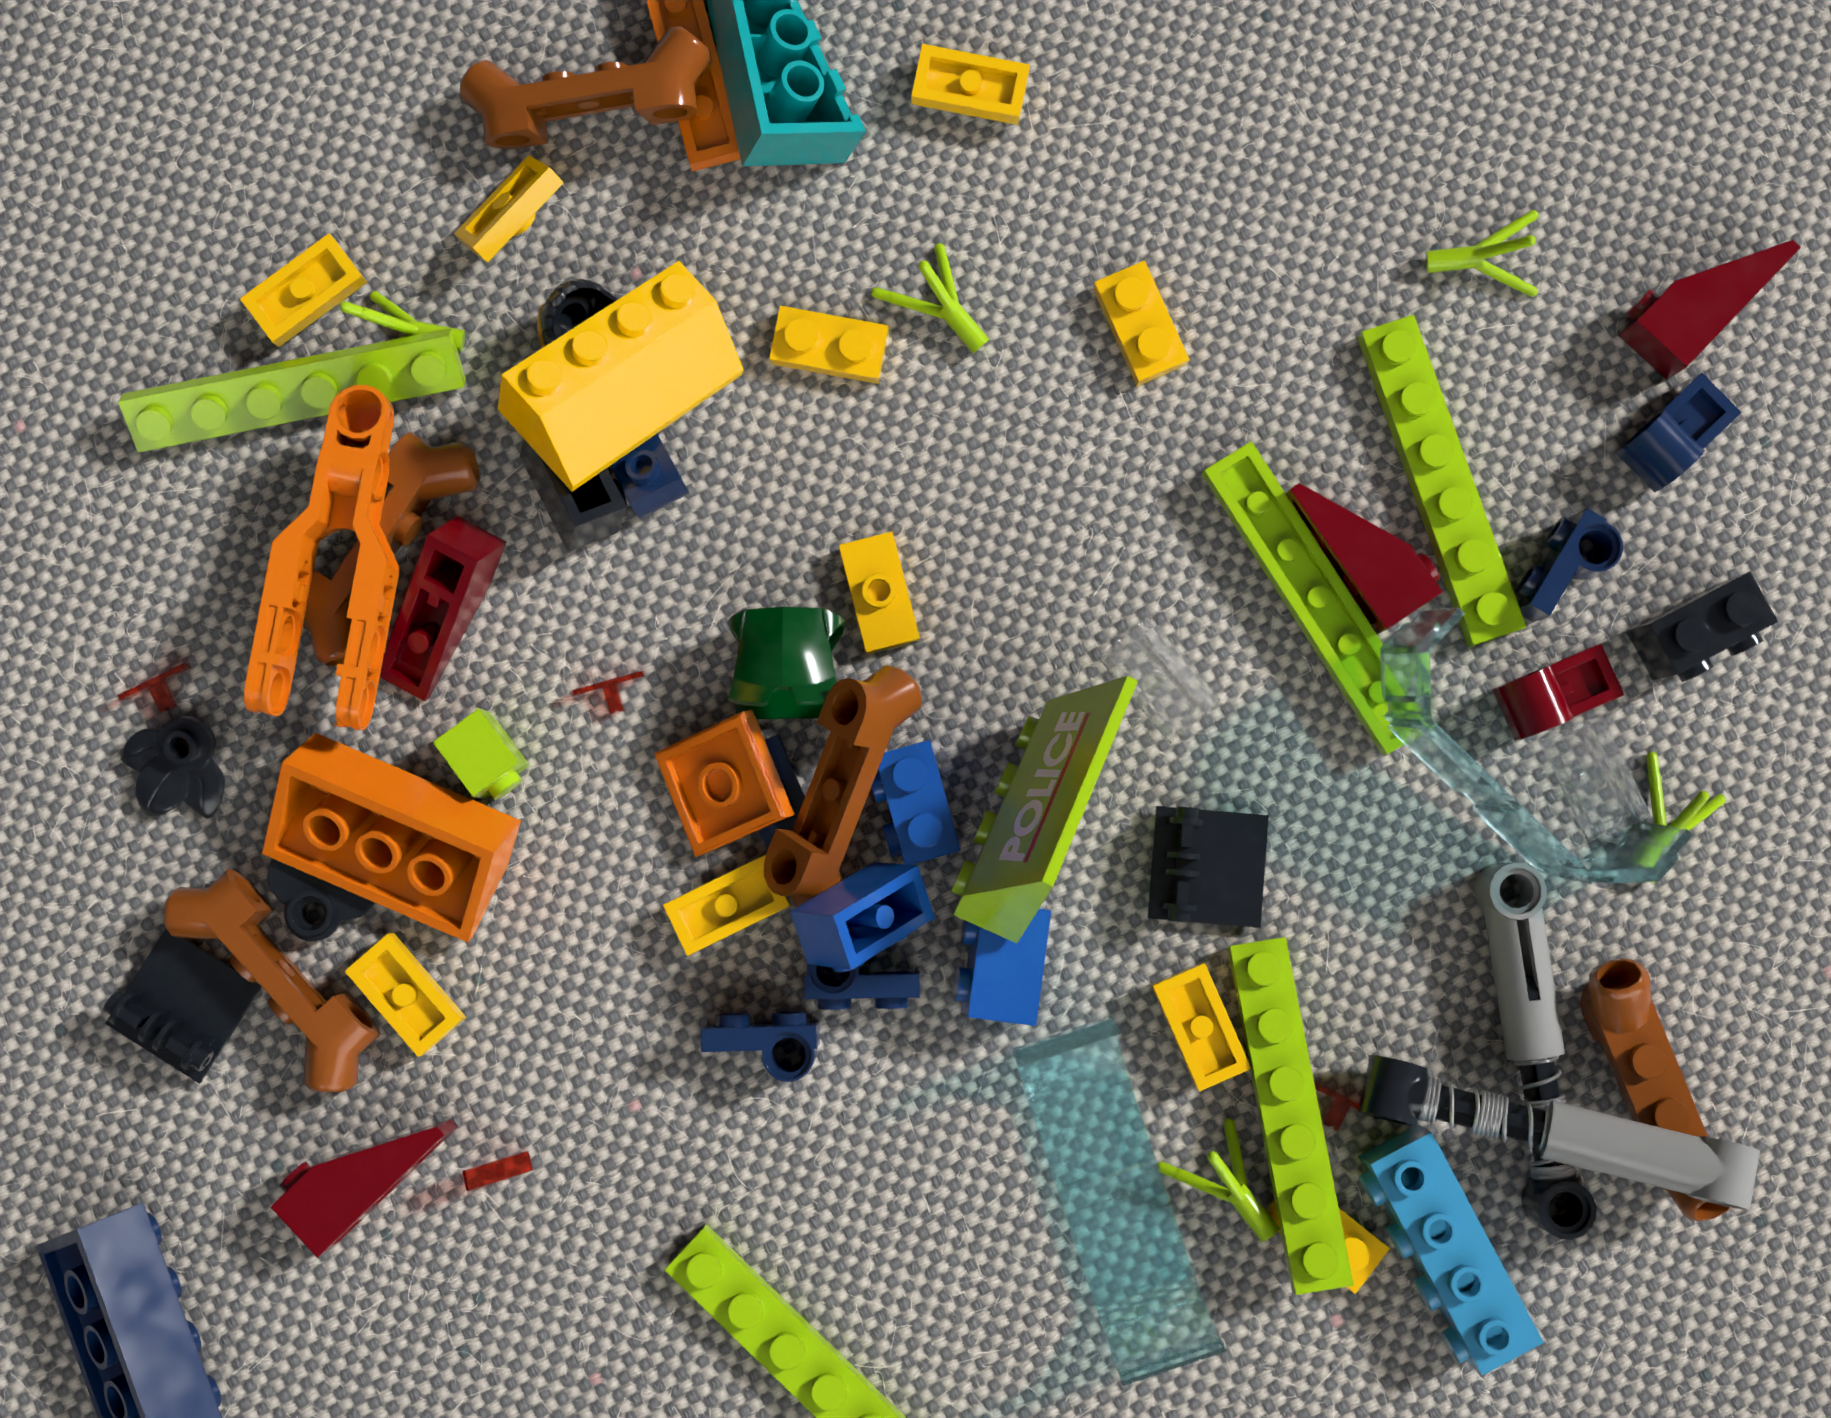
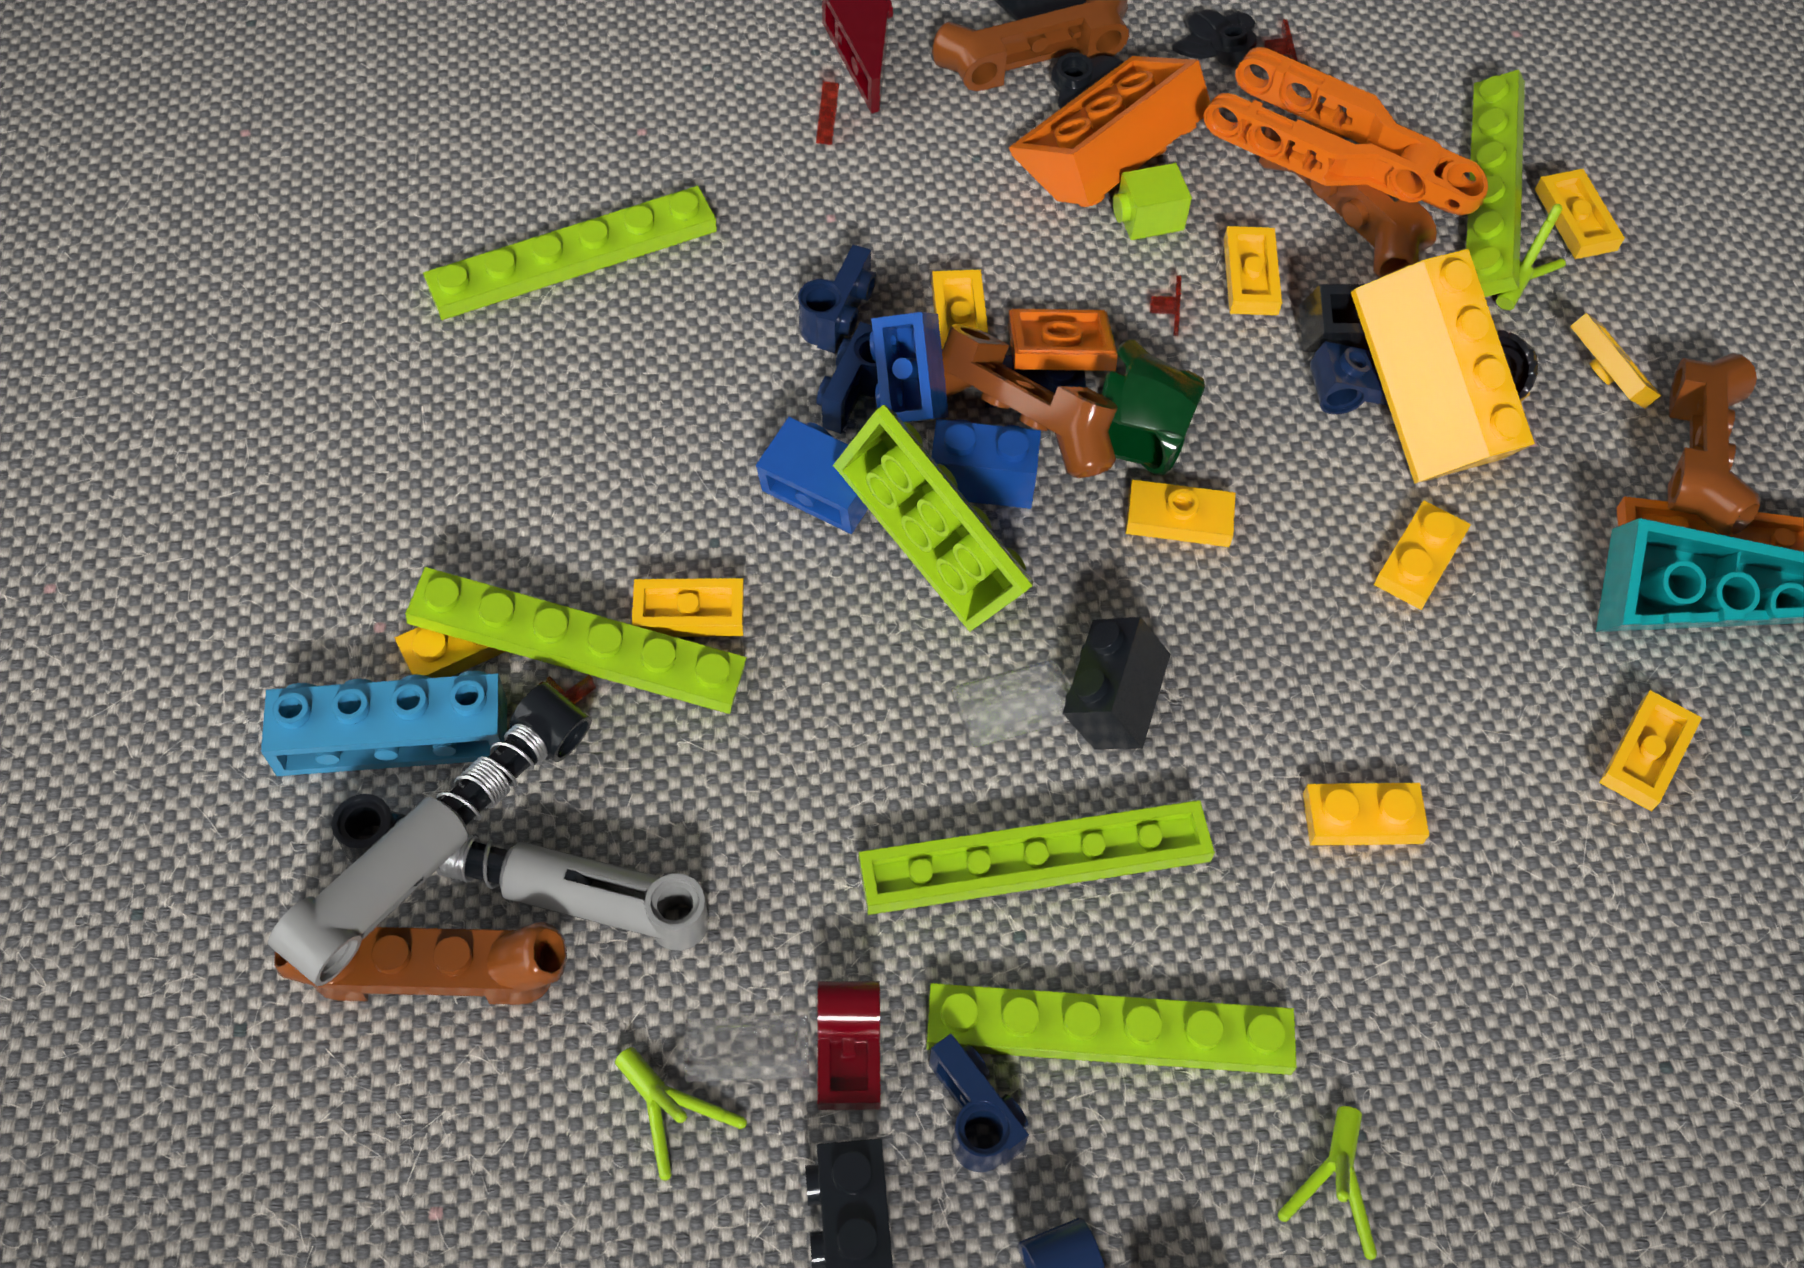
camera: 105 degrees right, 25 degrees down
yellow plate [345,933,467,1057] -> none
dark red slope [380,516,507,701] -> none
lime plant [871,243,990,354] -> none
clear light blue windscreen [1012,1016,1226,1386] -> none
black hinge [1147,806,1269,928] -> none
lime plant [1156,1118,1280,1242] -> none
dark red slope [1286,483,1443,635] -> none
clear light blue windscreen [1380,608,1693,884] -> none
none -> black brick [1062,617,1171,749]
none -> yellow plate [1224,226,1282,315]

